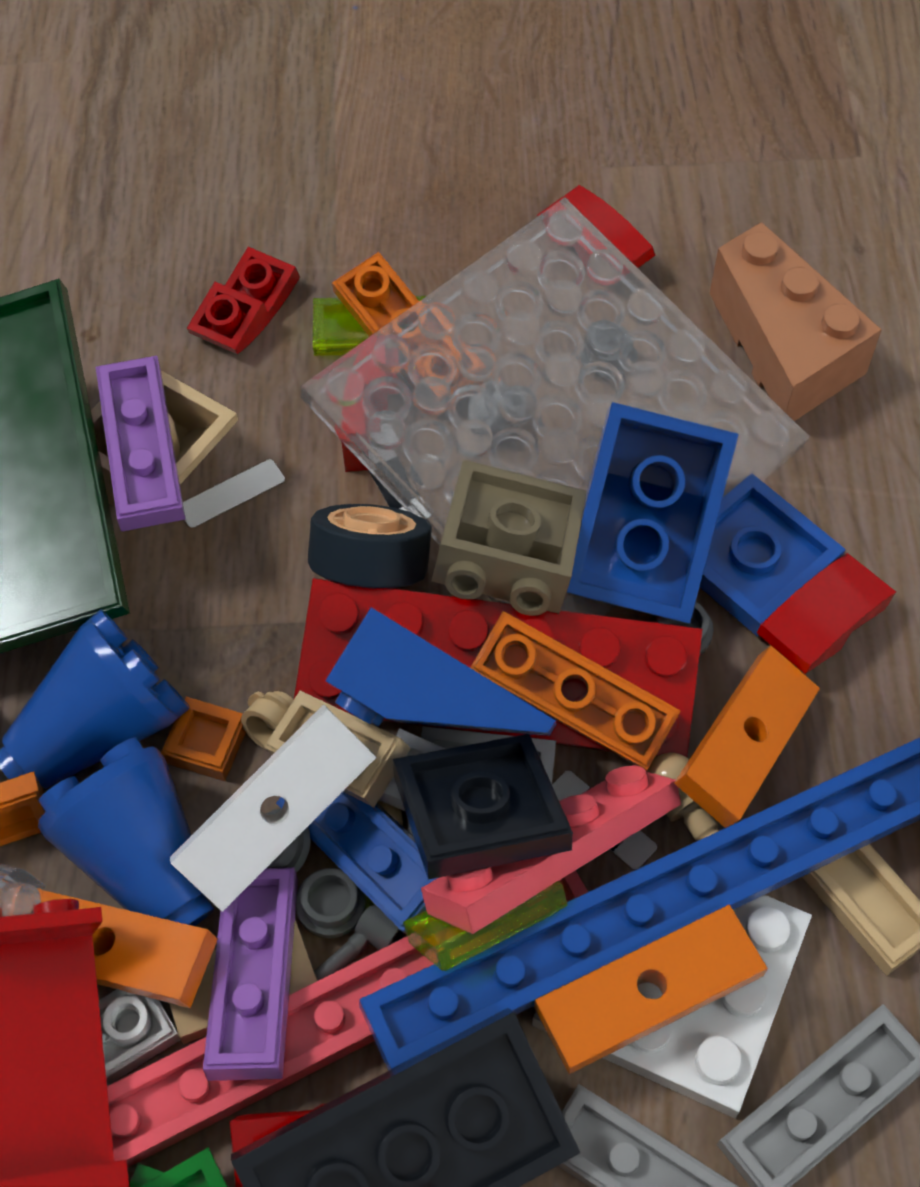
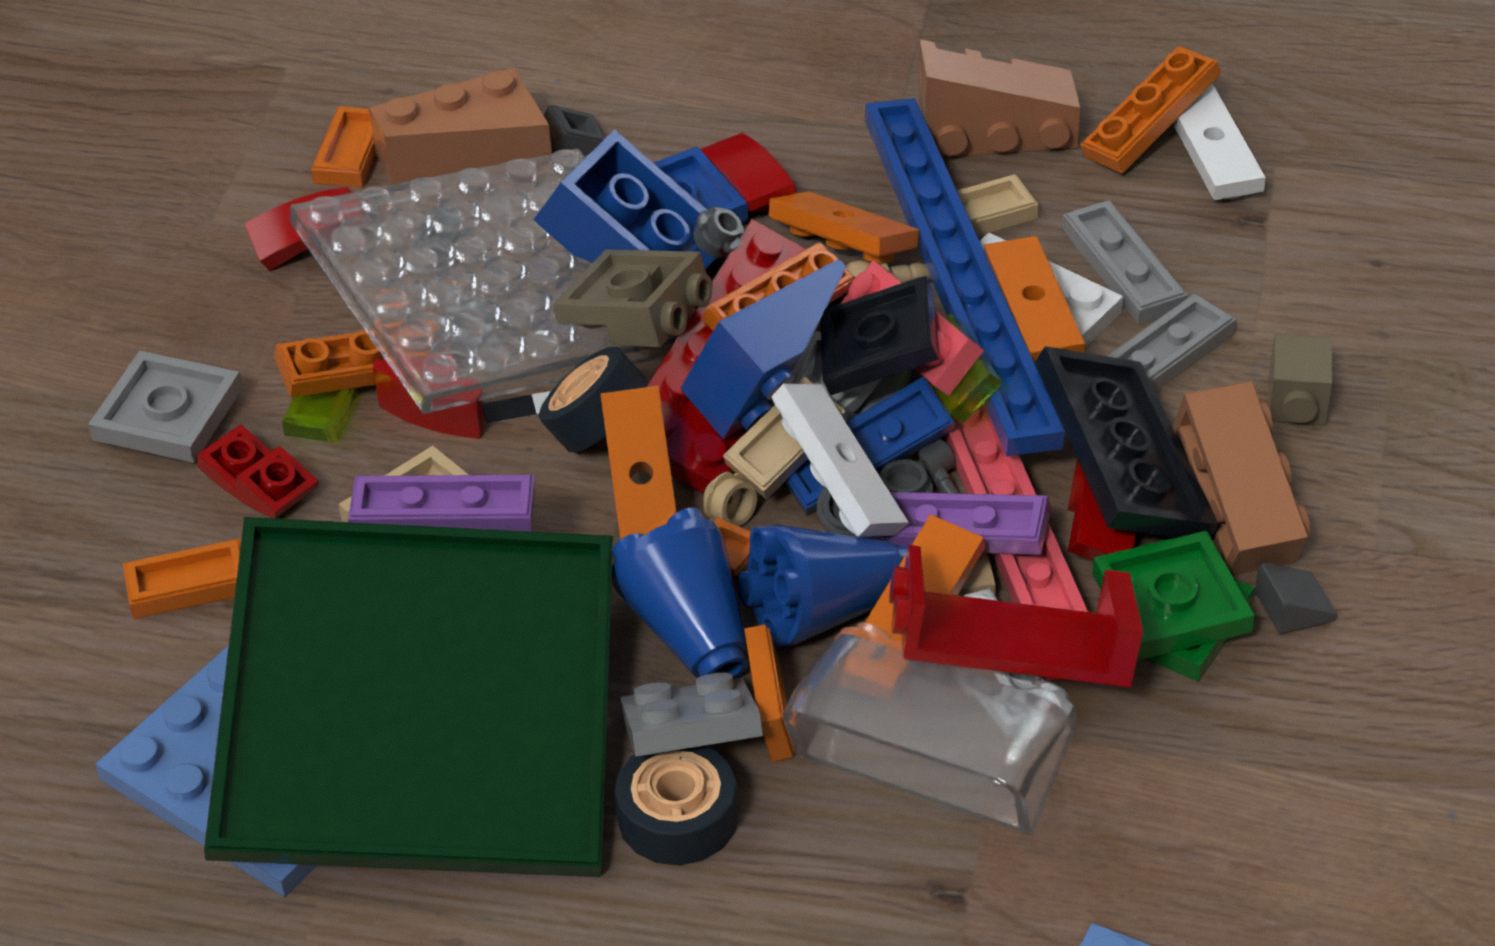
camera: 75 degrees left, 15 degrees down
none -> light grey plate [88,350,243,463]
none -> orange tile [123,538,241,619]
none -> orange tile [311,106,376,188]
none -> dark grey slope [543,105,605,163]
none -> orange tile [600,386,677,539]
none -> dark grey plate [693,207,744,258]

